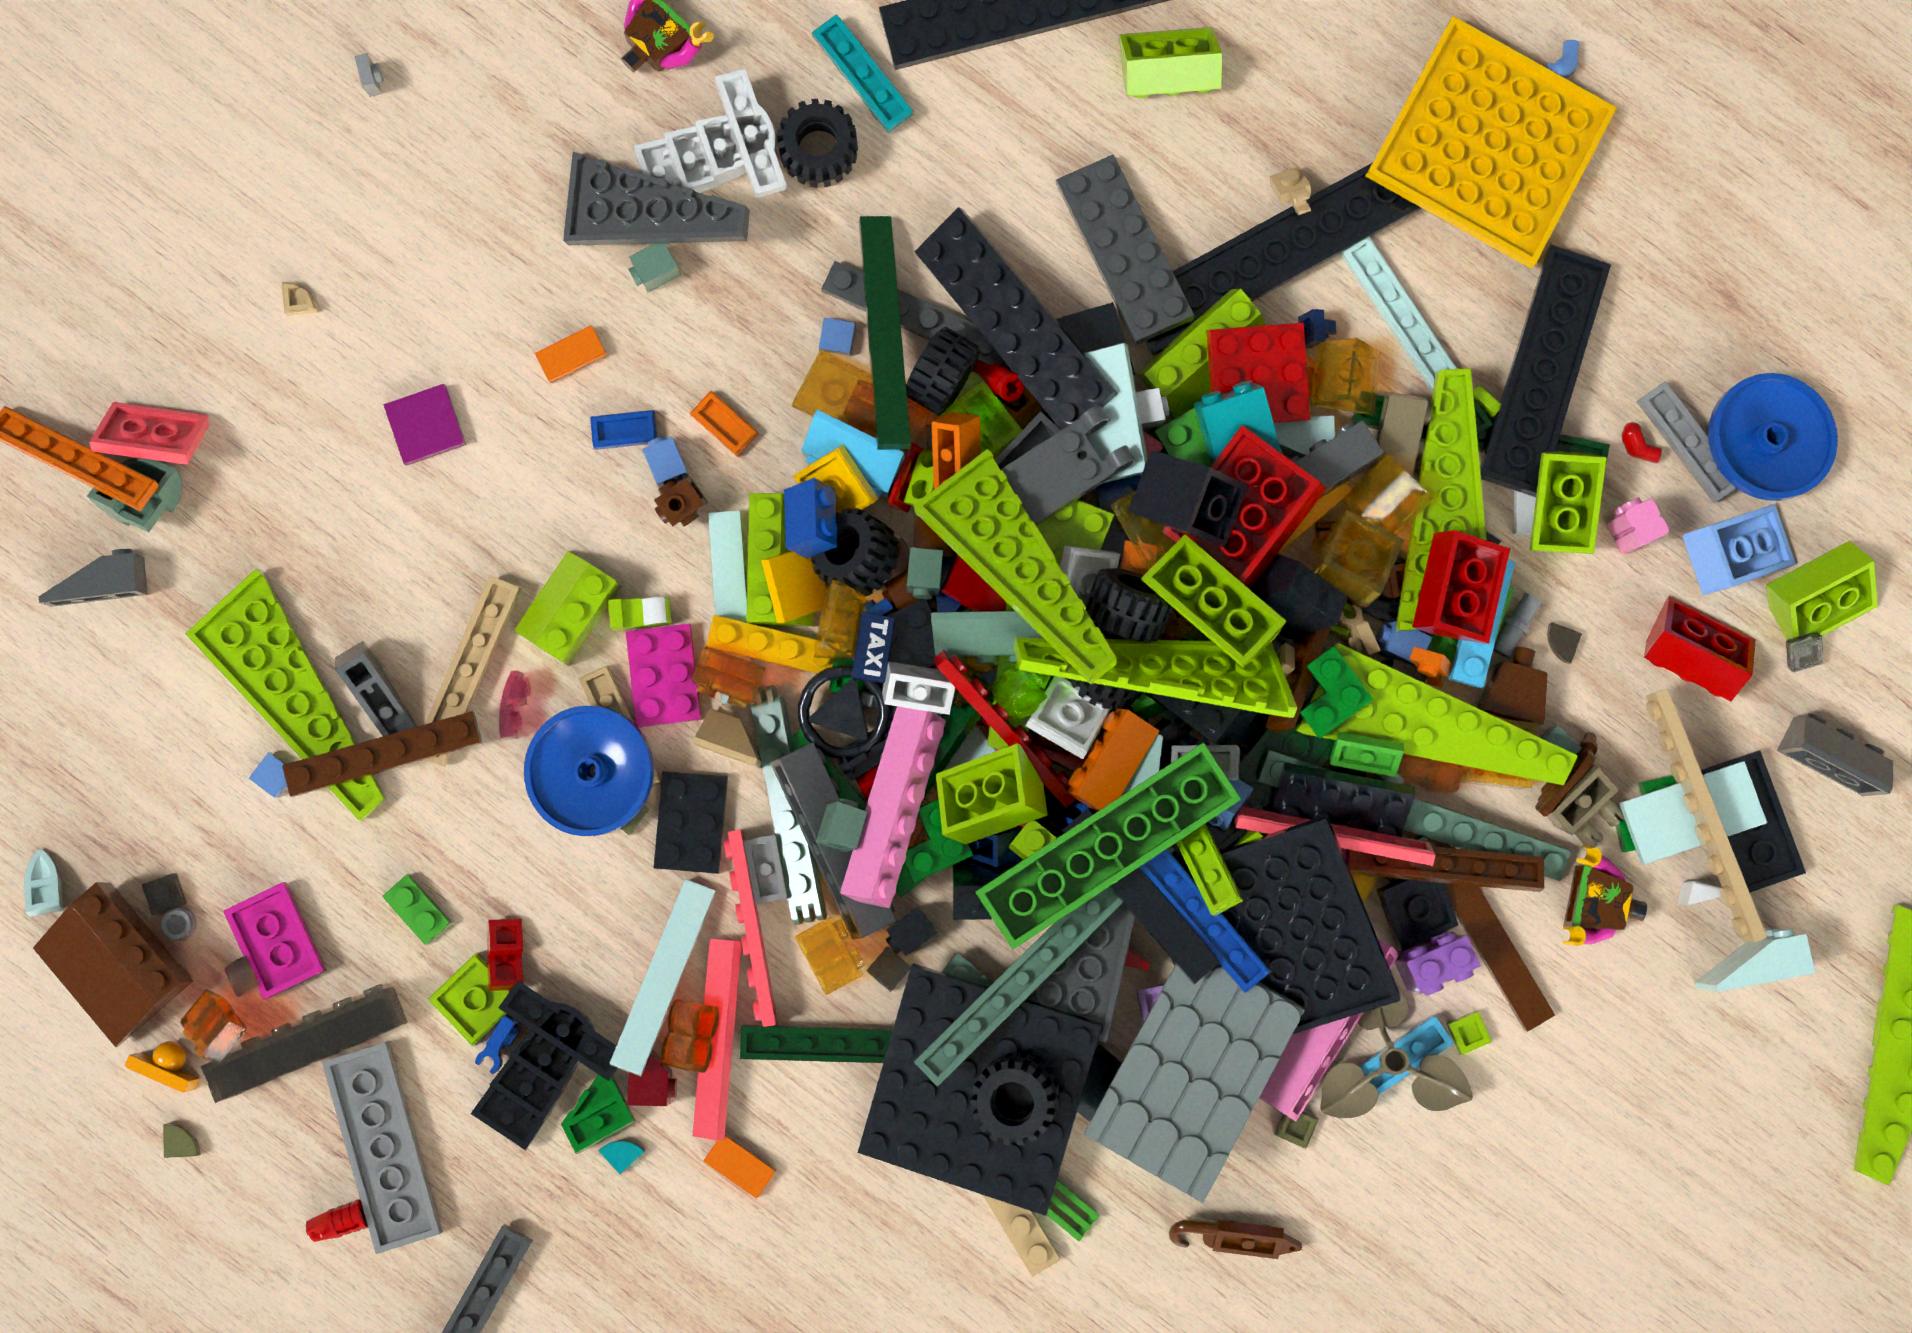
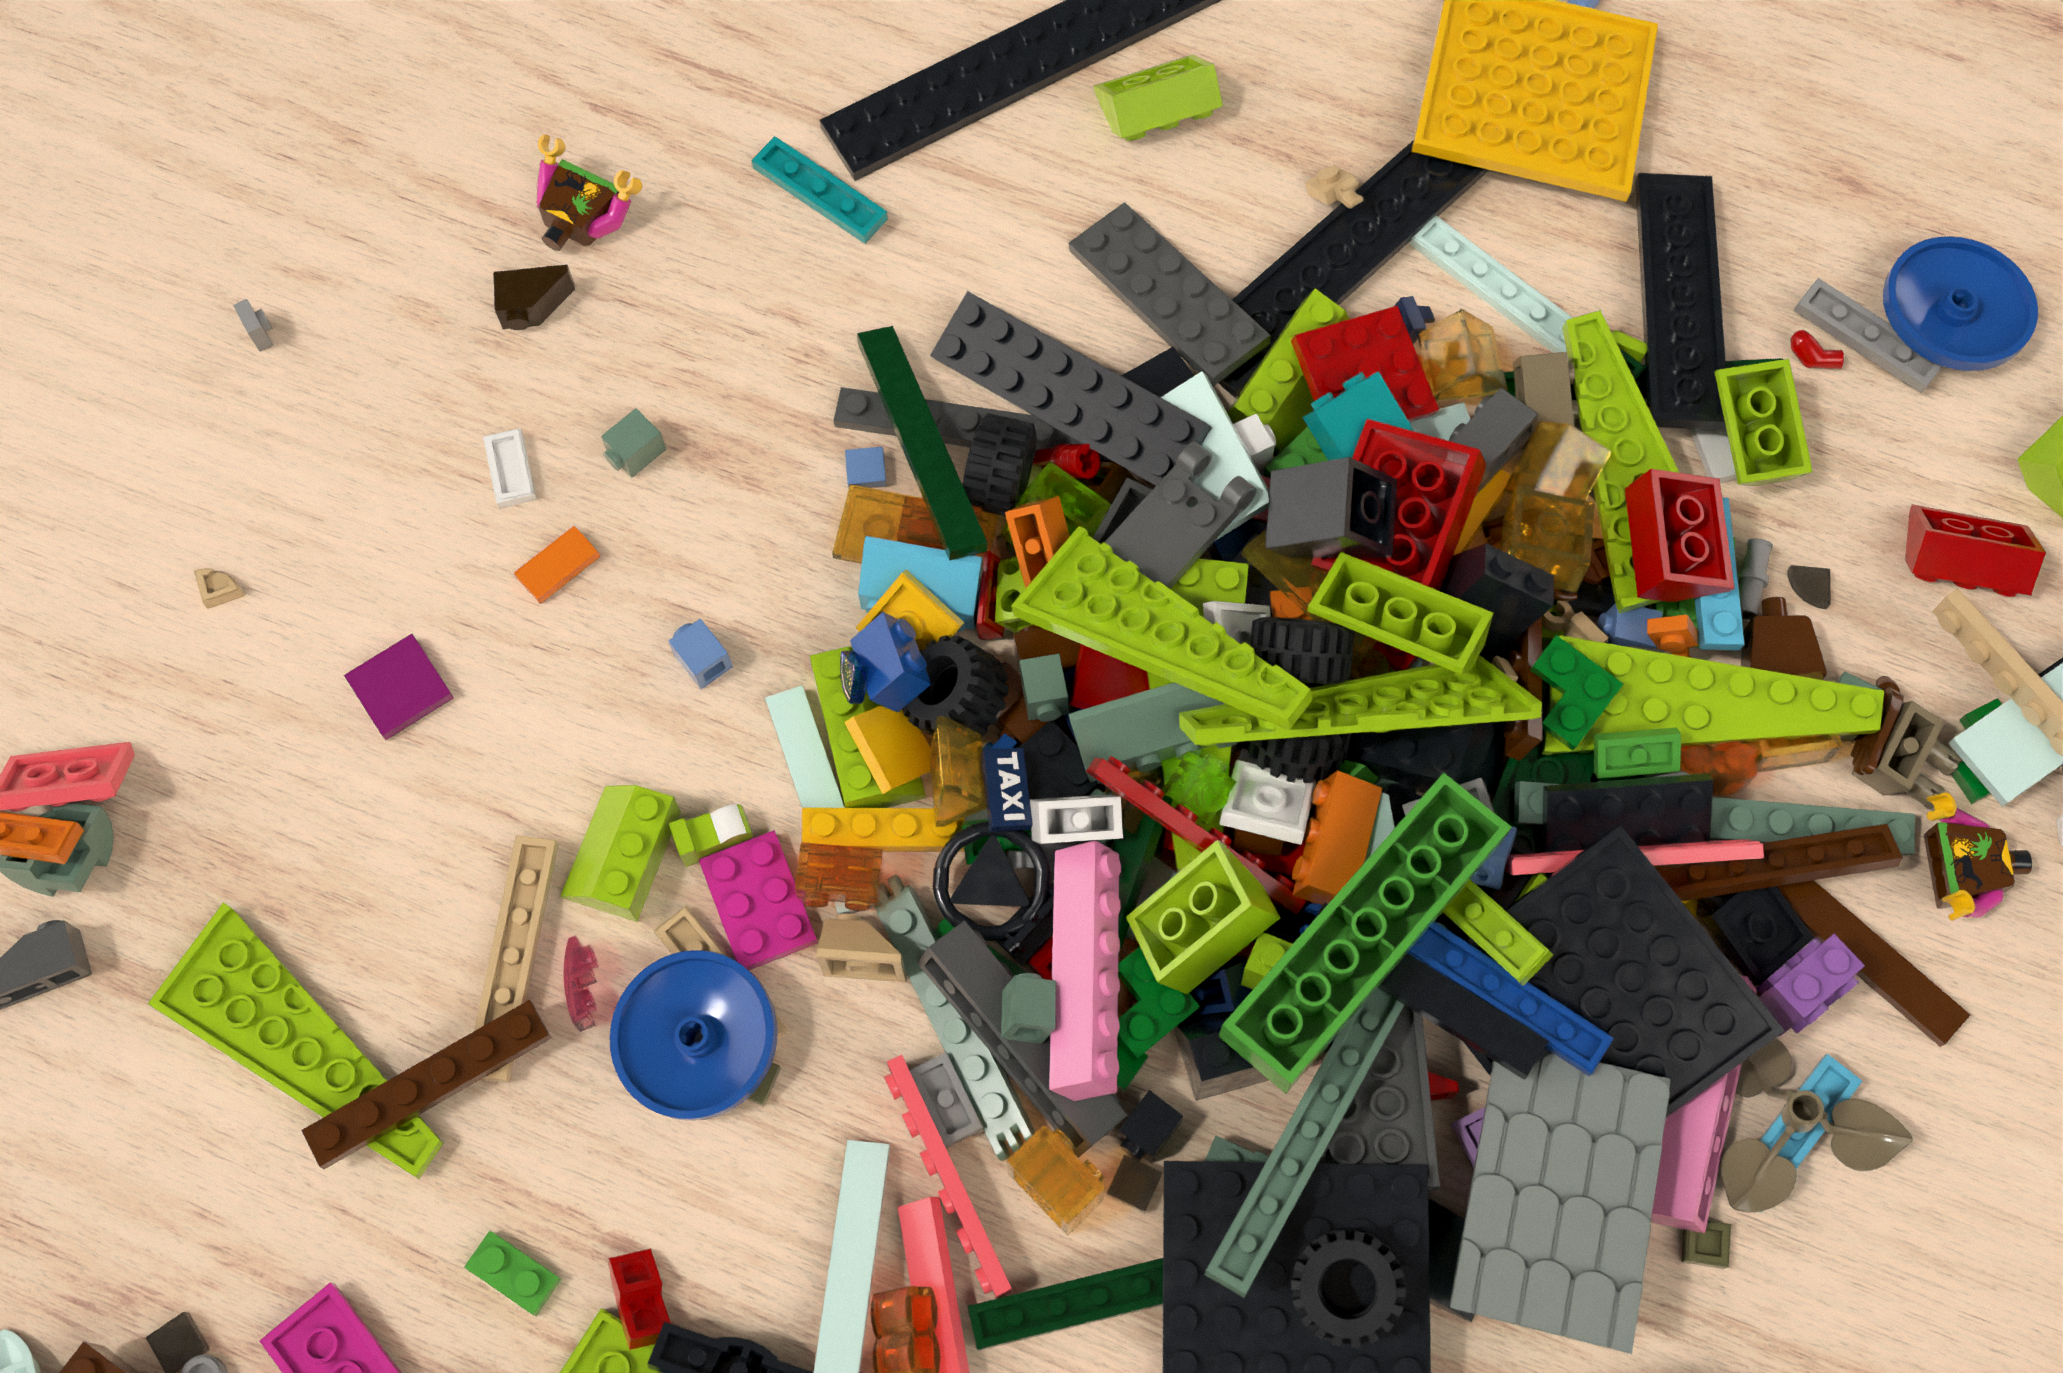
camera: 10 degrees left, 15 degrees down
medium blue tile [249,752,287,798] -> none
dark grey slope [335,641,417,736] -> none
dark grey wing [563,152,750,246] -> none
blue tile [590,410,657,450] -> none
white slope [634,69,787,198] -> none
black plate [653,771,728,874] -> none
reddish brown brick [654,476,709,527] -> none
orange tile [689,391,759,457] -> none
black tyre [777,98,858,188] -> none
lime tile [1446,1011,1492,1055] -> none
bright pink brick [1606,497,1669,554] -> none
light blue slope [1682,504,1796,595] -> none
none -> white tile [483,428,537,509]
none -> dark brown slope [493,264,575,330]
none -> tile [840,651,869,704]

